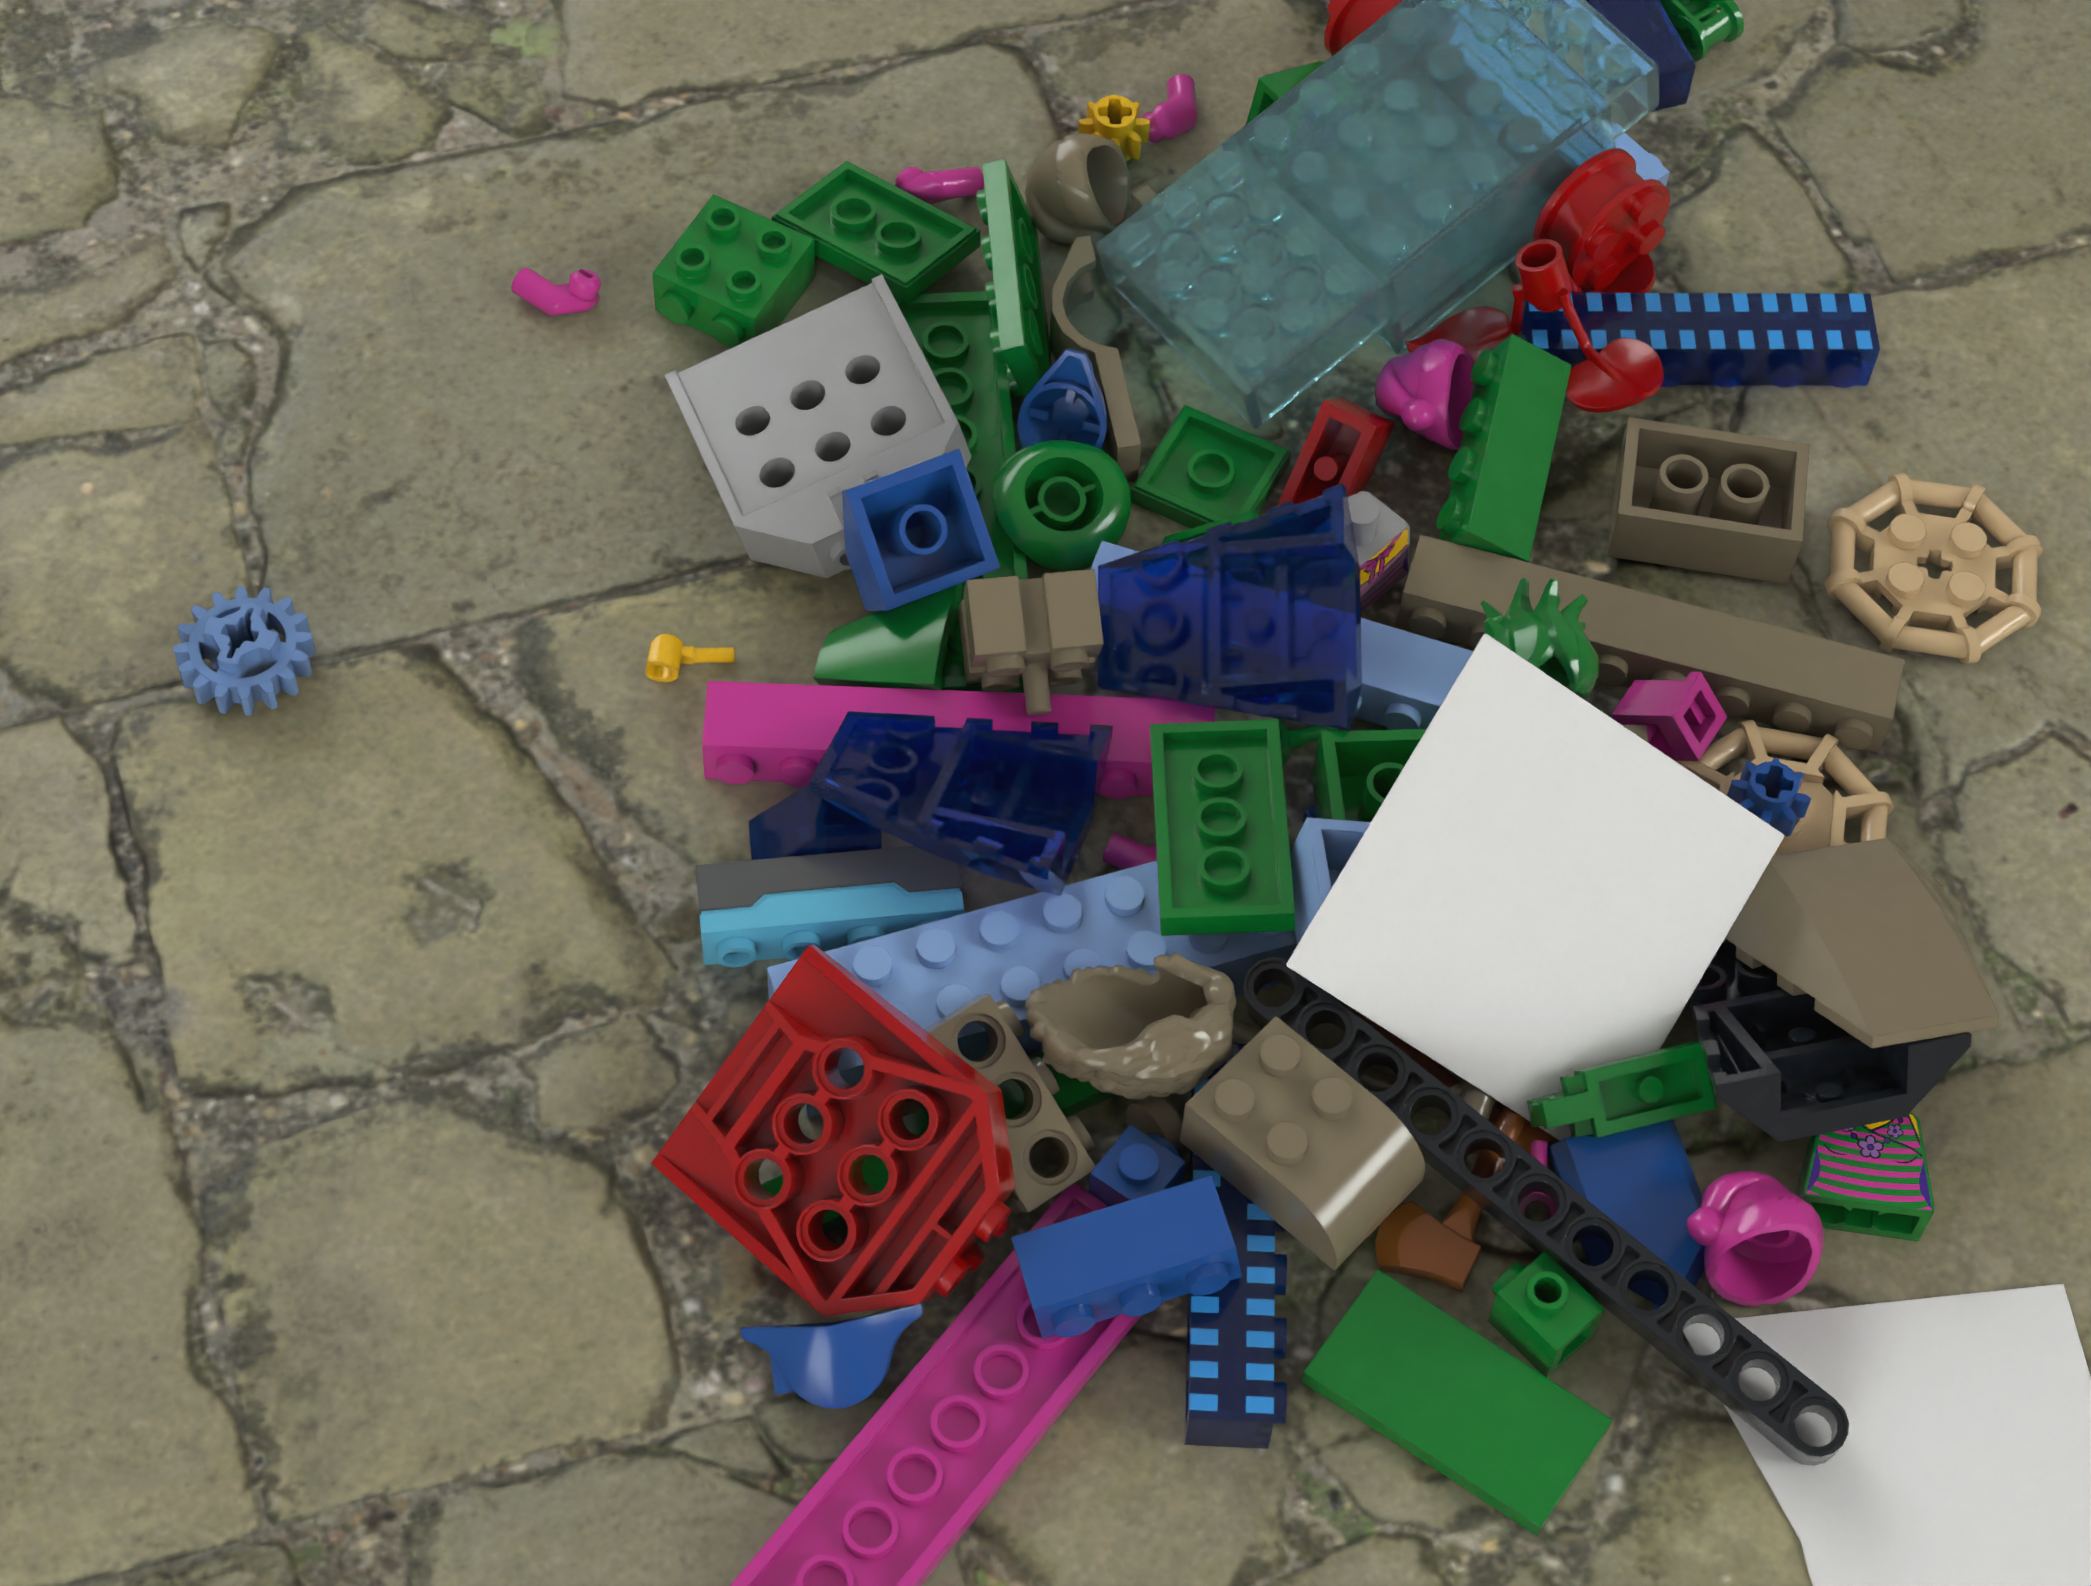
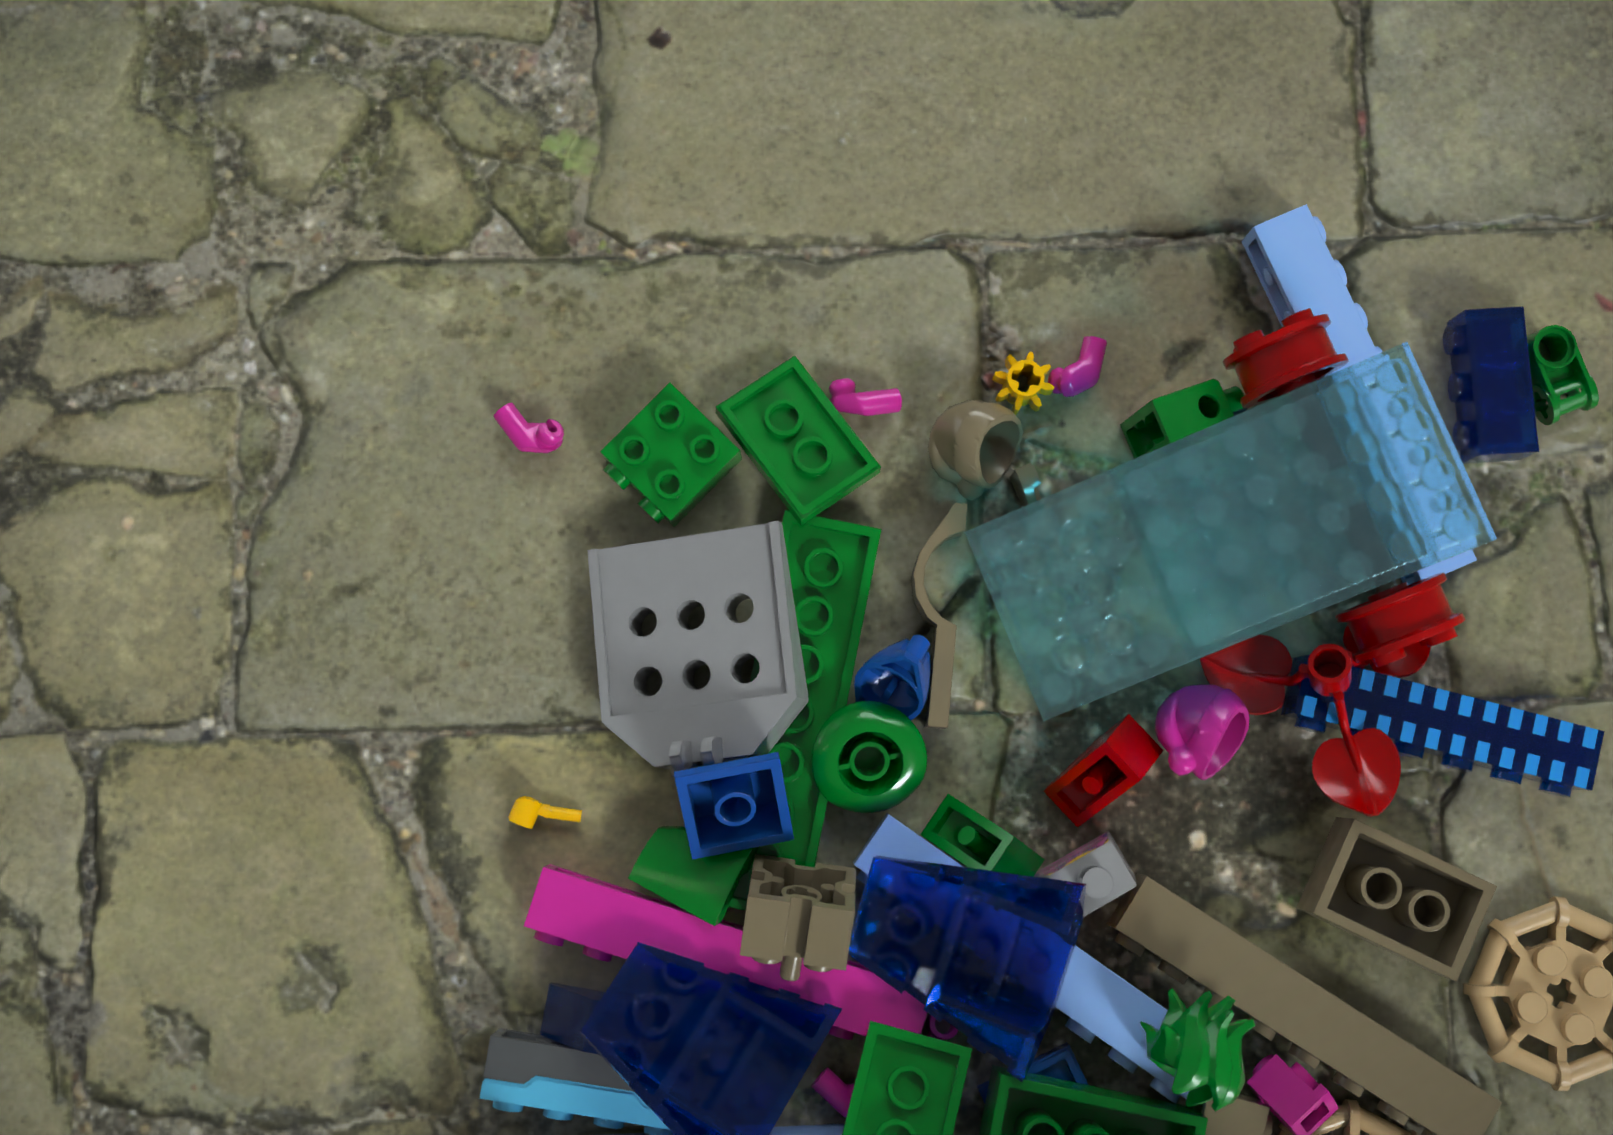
camera: 20 degrees right, 25 degrees up
medium blue gear [173,586,316,716] -> none
green plate [977,159,1052,399] -> none
green tile [1130,405,1292,528] -> none
green brick [1436,334,1572,562] -> none

